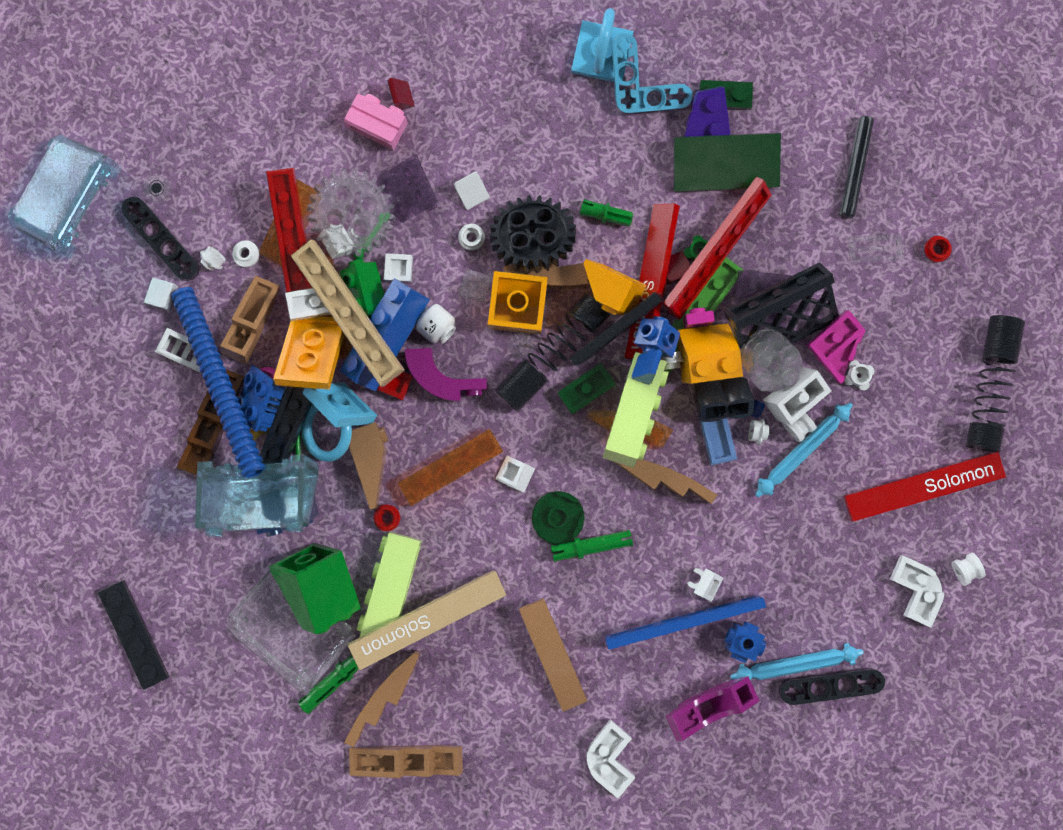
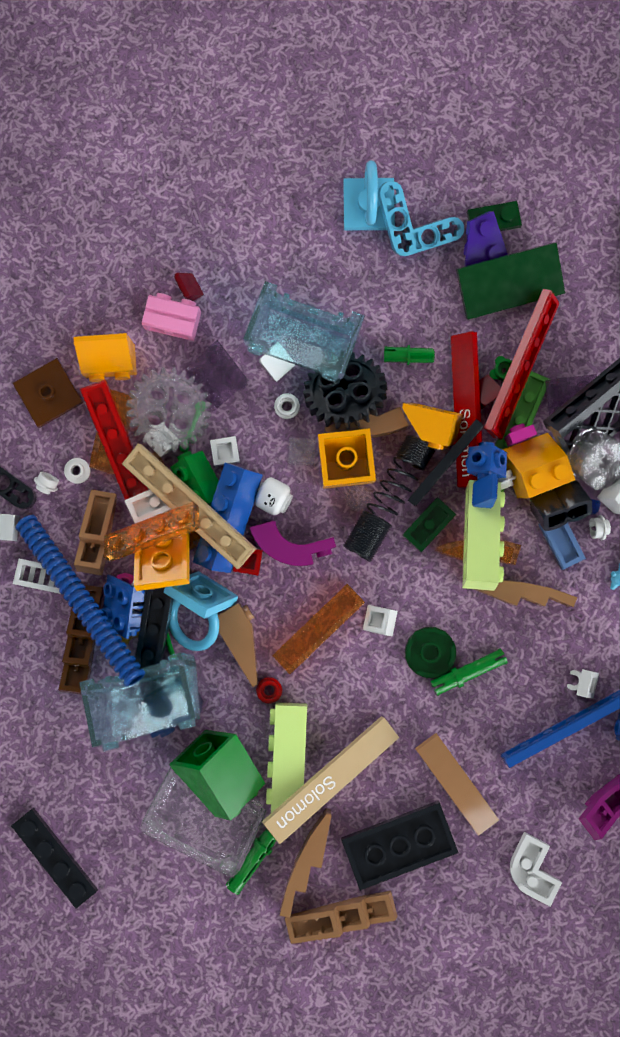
camera: 15 degrees left, 0 degrees up
none -> reddish brown plate [12,358,83,428]
none -> light orange slope [73,333,137,382]
none -> clear orange plate [104,502,199,562]
none -> clear light blue windscreen [243,281,365,381]
none -> black plate [341,800,459,891]

